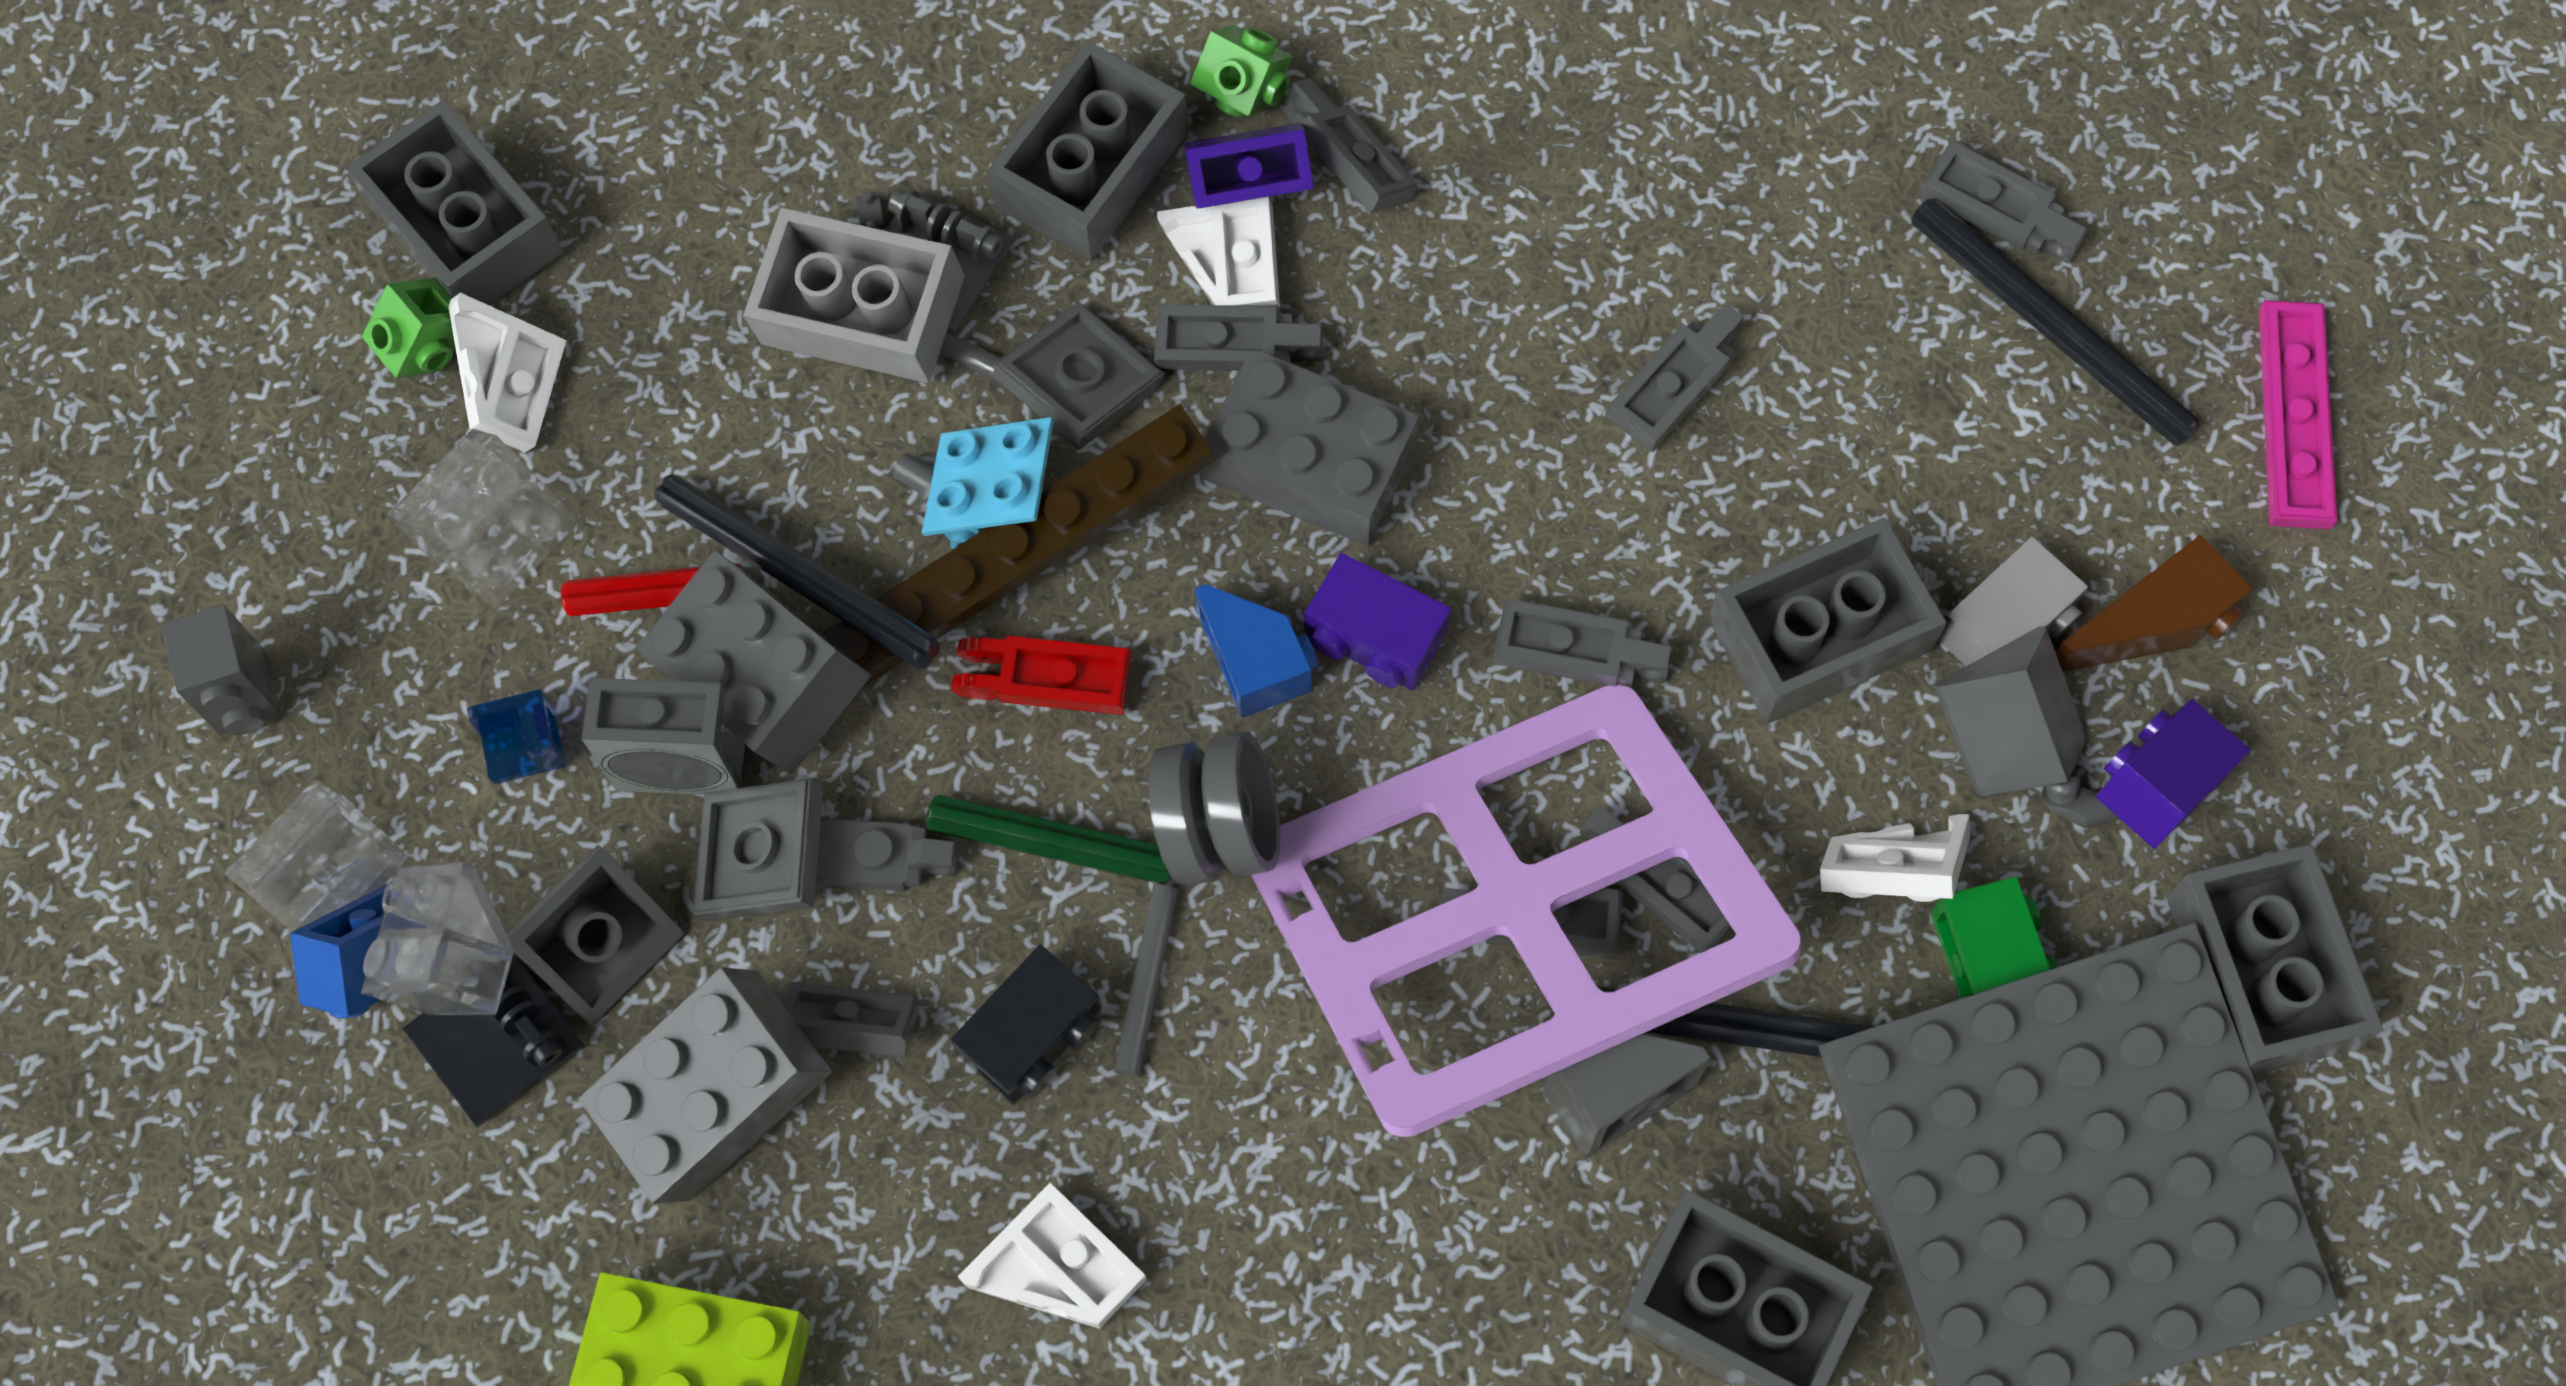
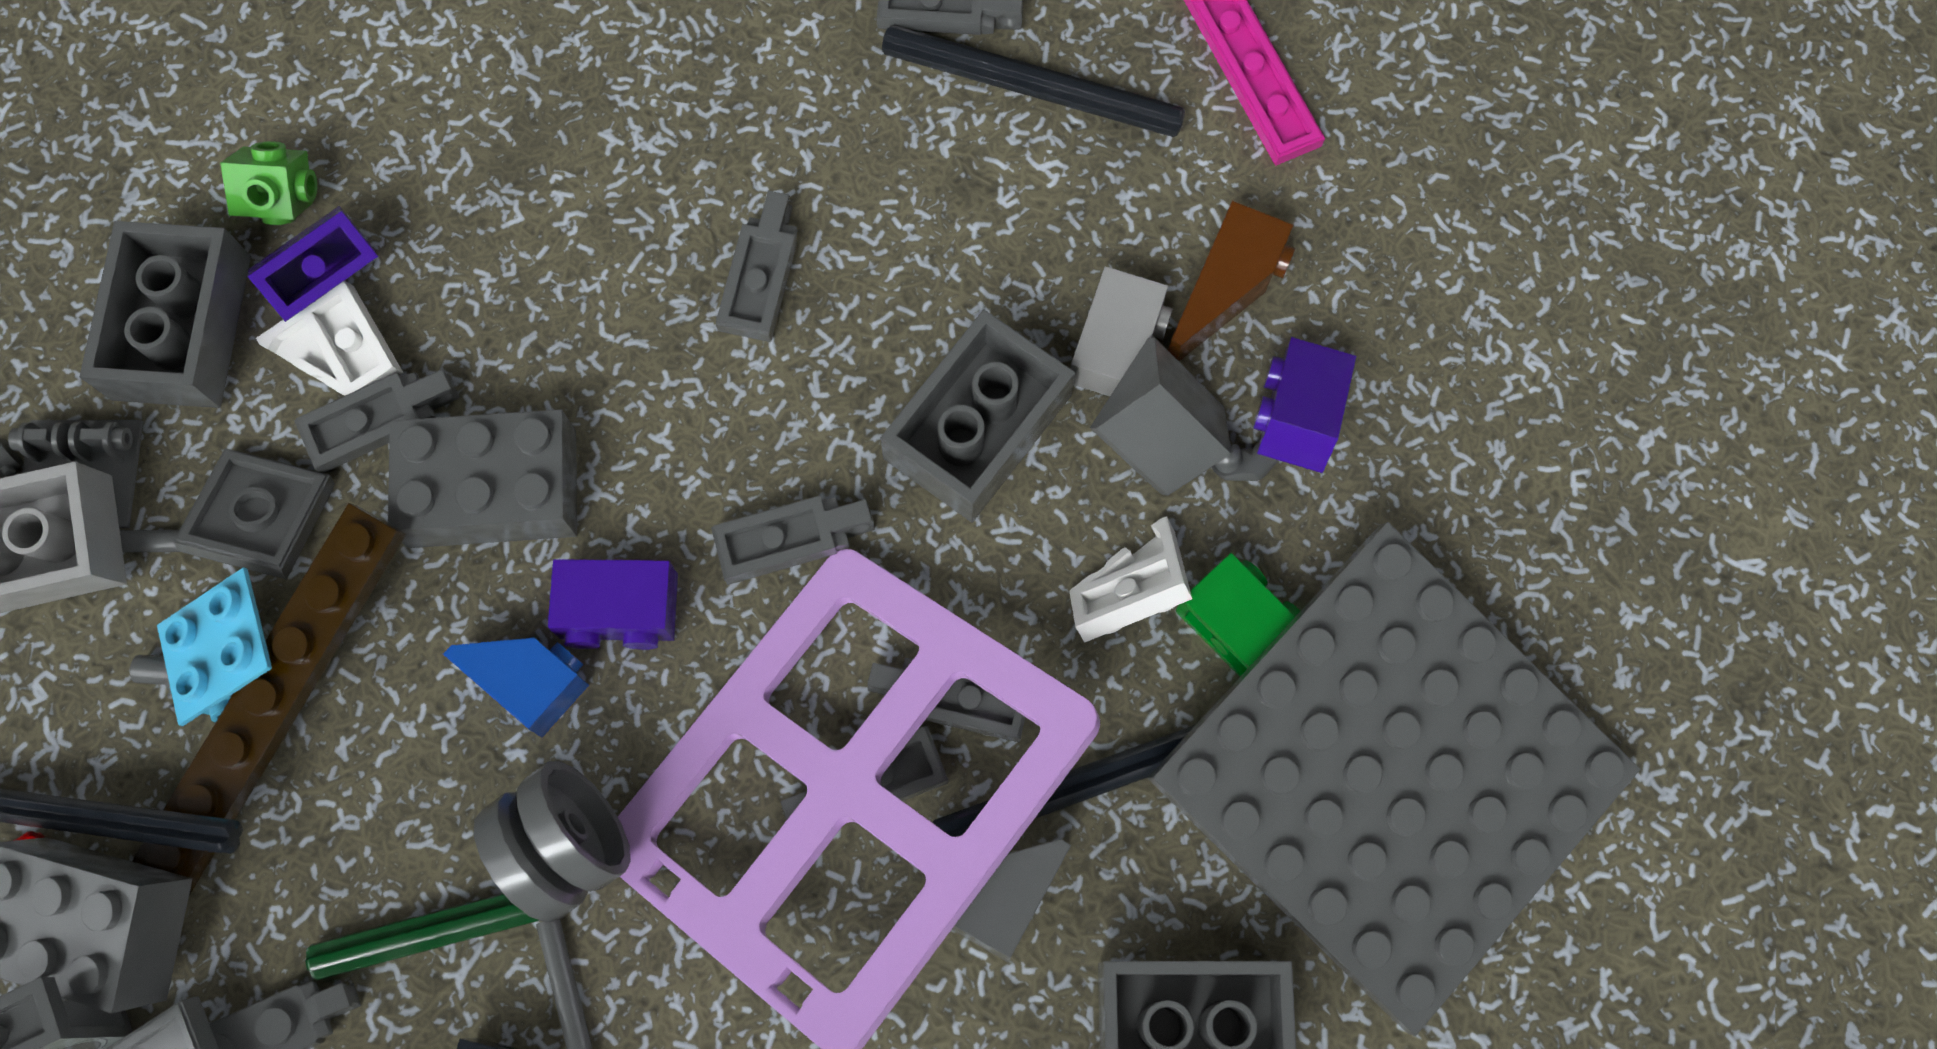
camera: 30 degrees left, 5 degrees up
red hinge [950,636,1132,715] -> none
dark grey hinge [1280,78,1418,214] -> none
dark grey brick [2166,844,2384,1076] -> none

